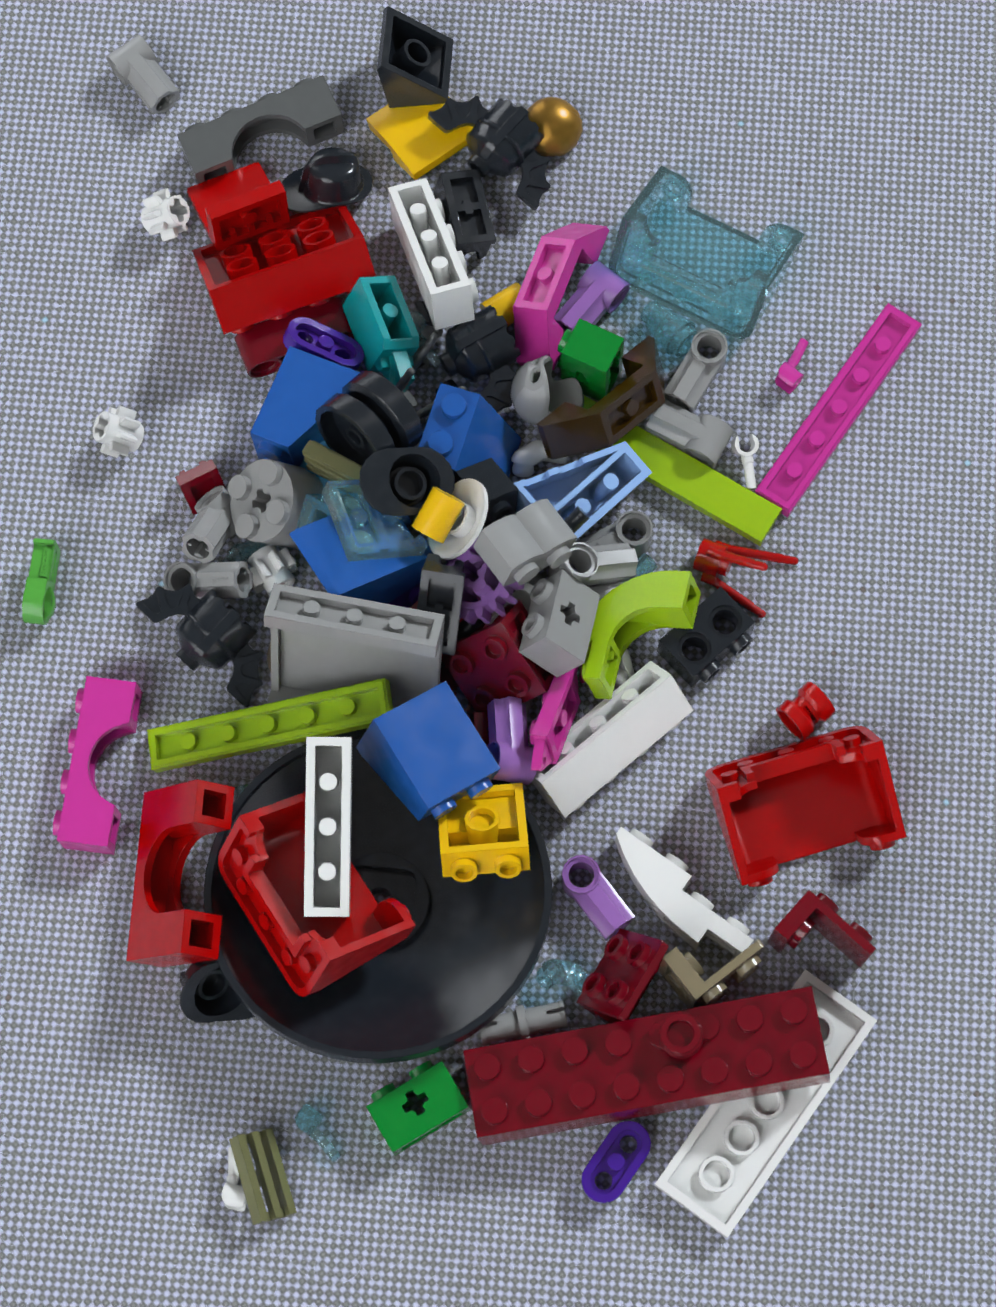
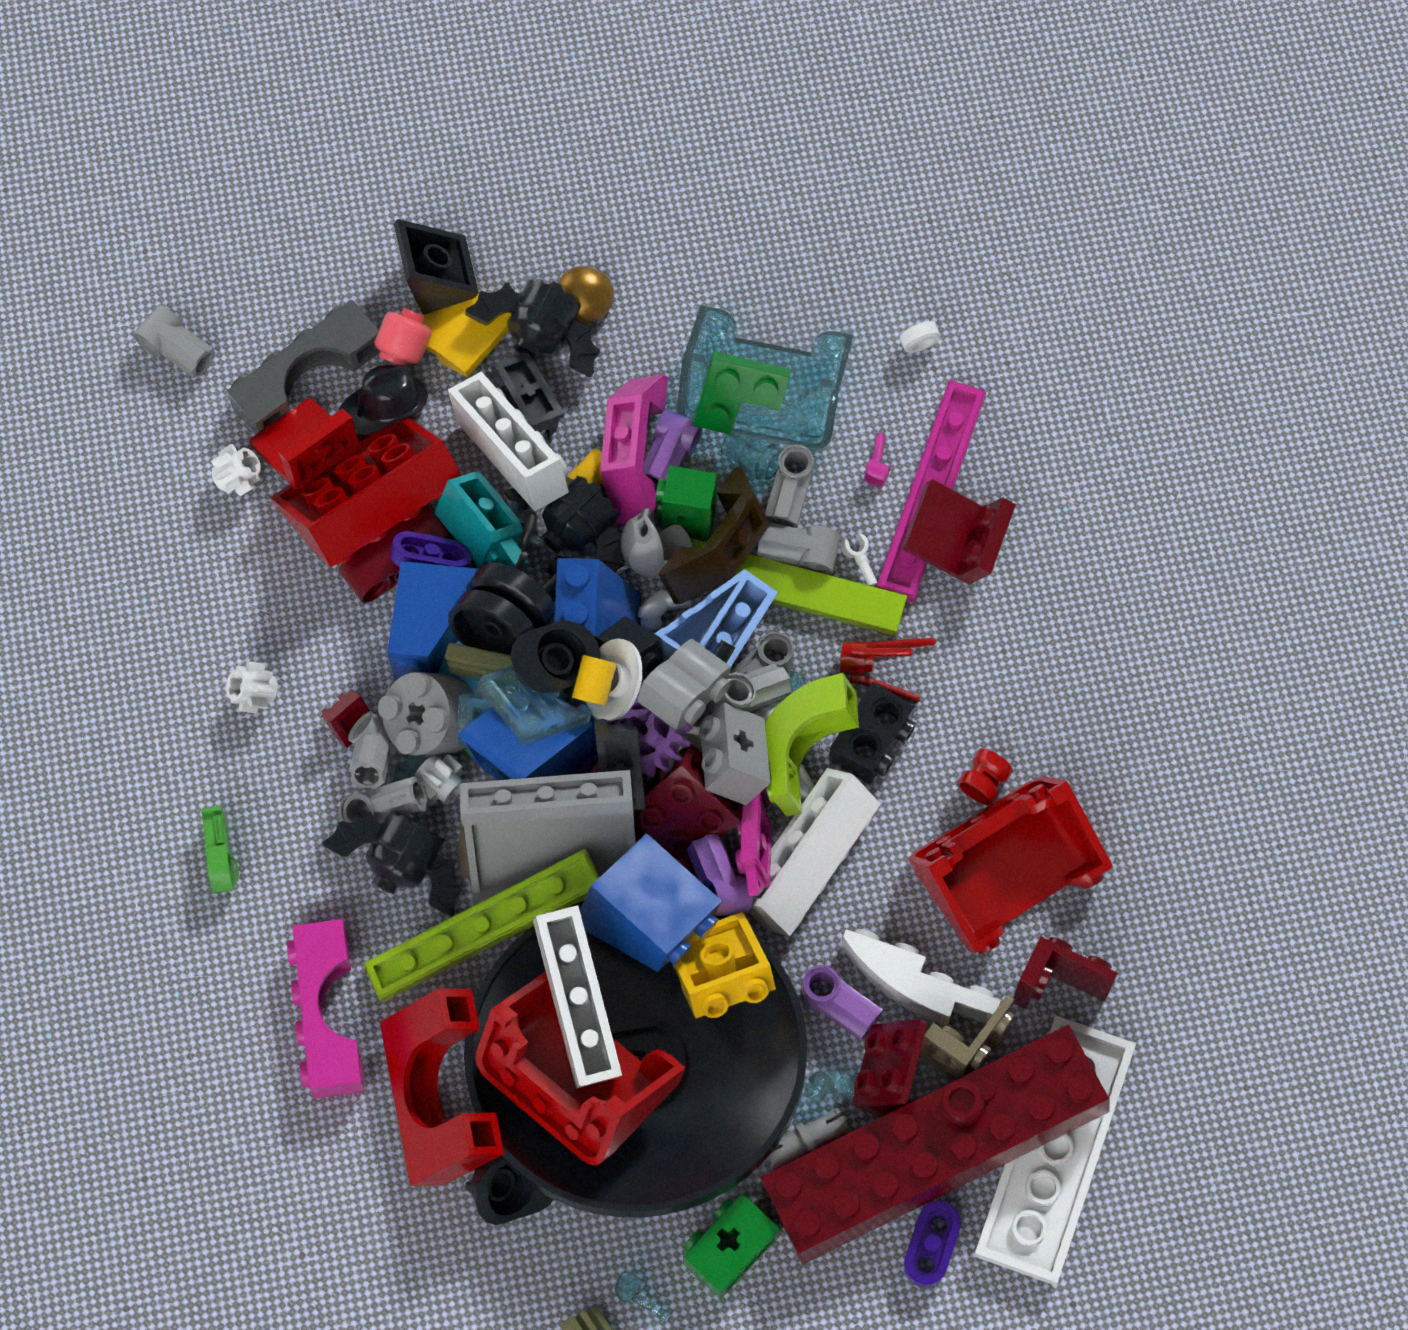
camera: 20 degrees left, 5 degrees down
none -> coral head [374,307,432,367]
none -> green plate [692,351,790,435]
none -> white tile [899,321,941,353]
none -> dark red bracket [903,479,1016,585]

